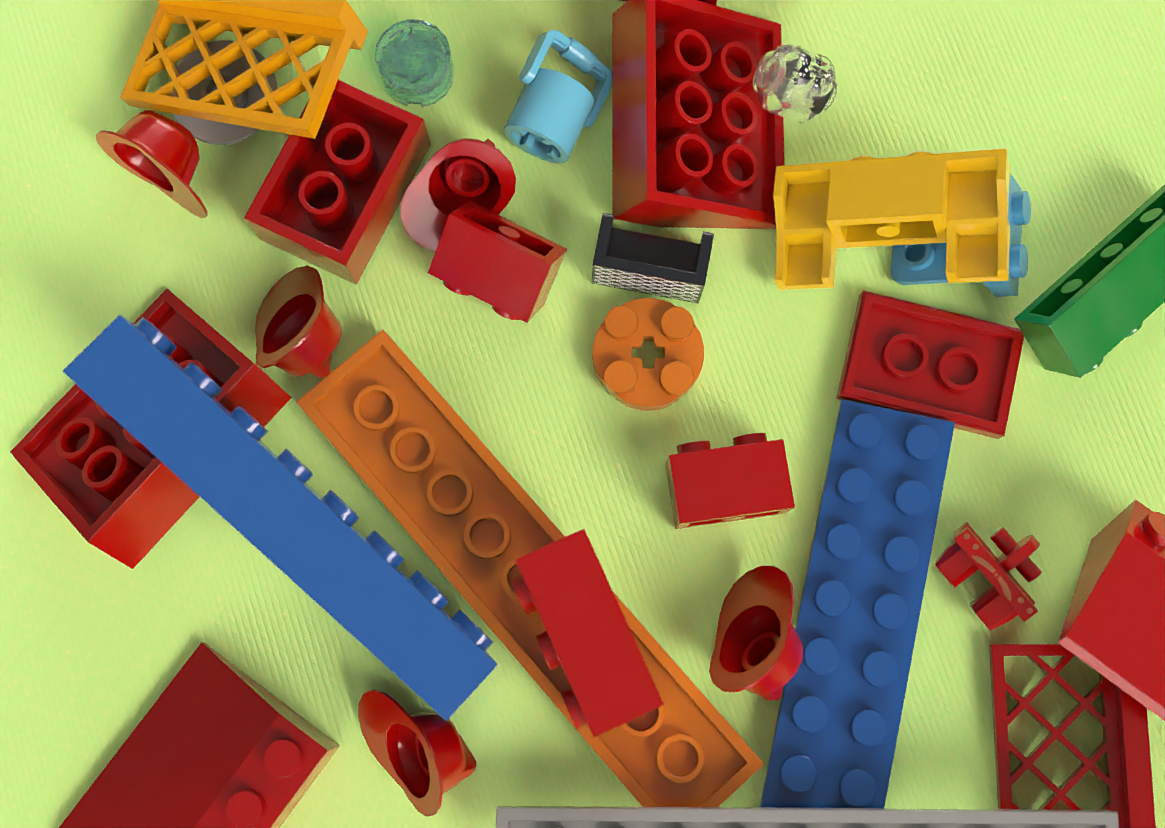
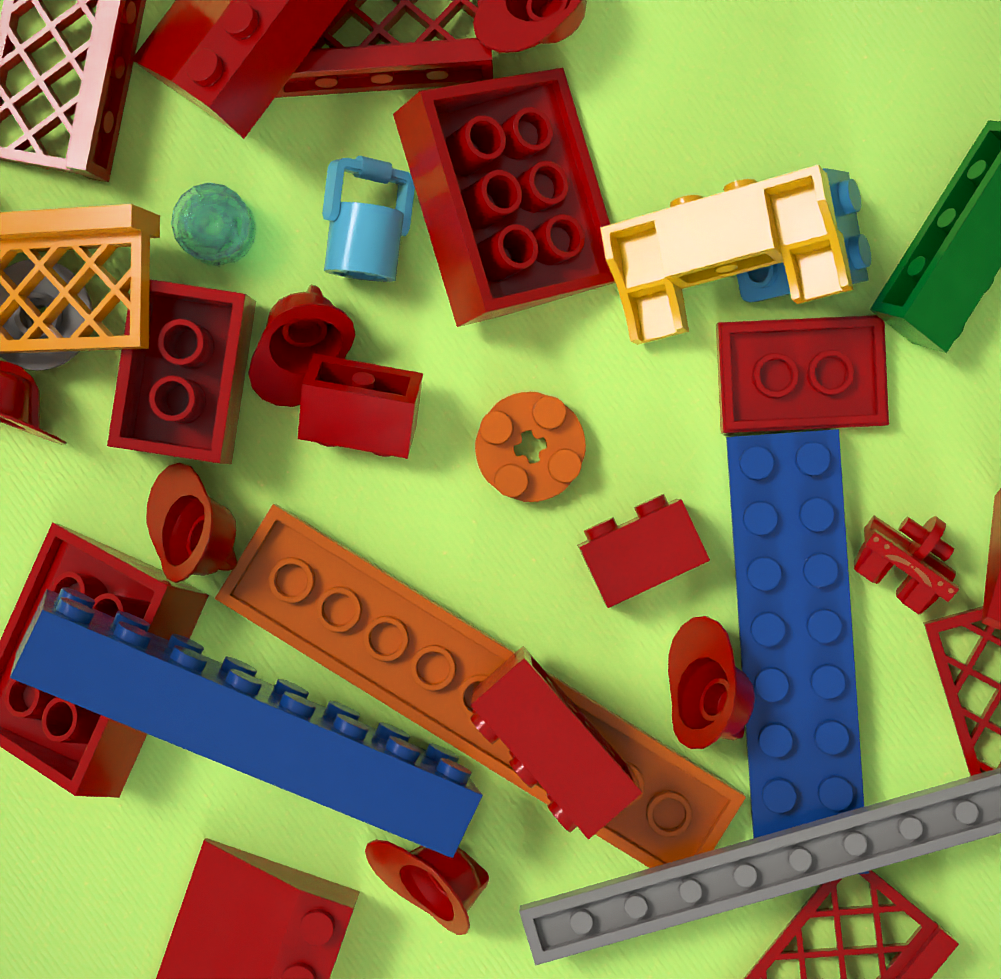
camera: 15 degrees left, 10 degrees up
black panel [591,213,714,304] -> none
clear head [753,43,837,124] -> none

